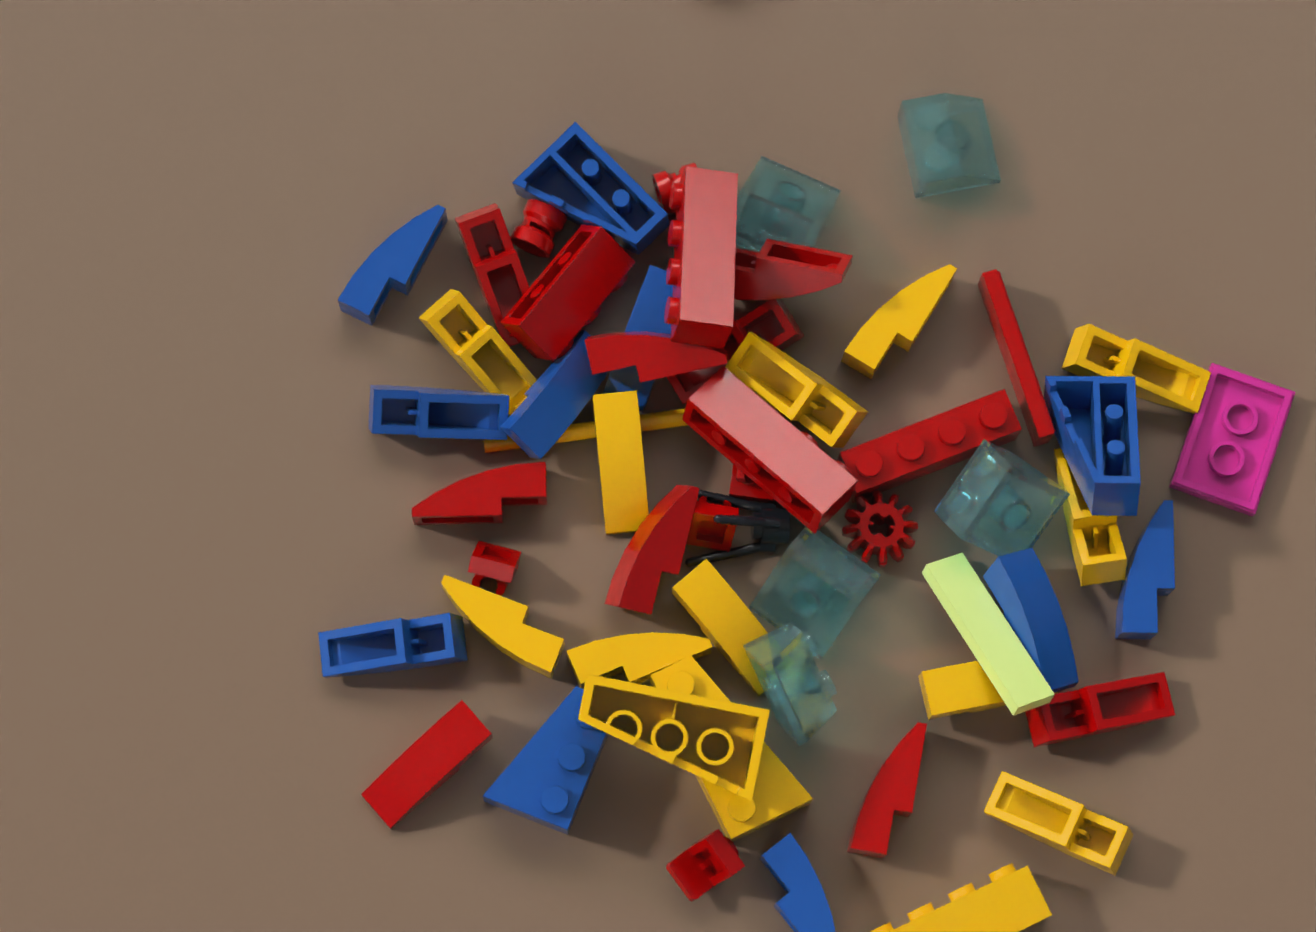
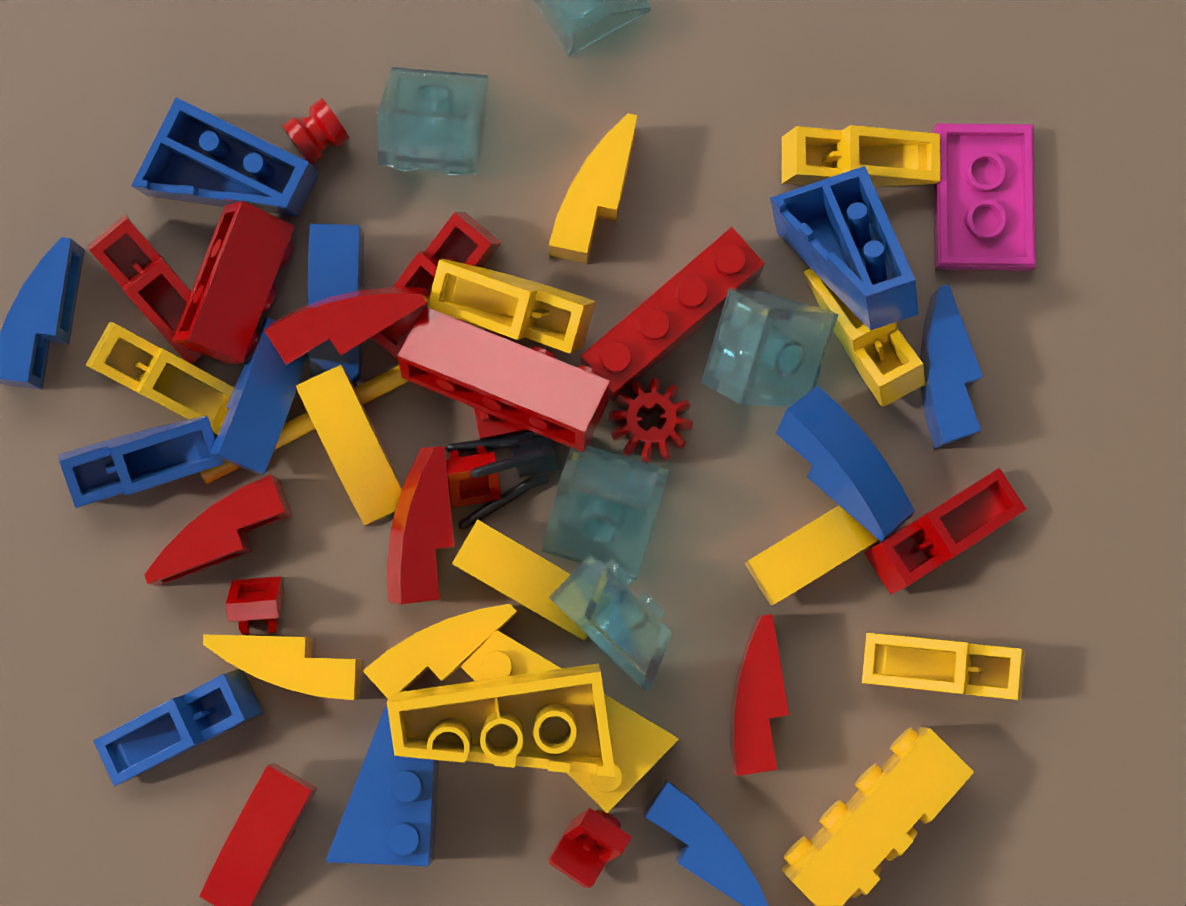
camera: 15 degrees left, 5 degrees up
red wheel [510,199,567,258] -> none
brick [664,166,738,349] -> none
red slope [734,238,853,300] -> none
yellowish green tile [922,552,1055,716] -> none
red tile [977,269,1055,447] -> none

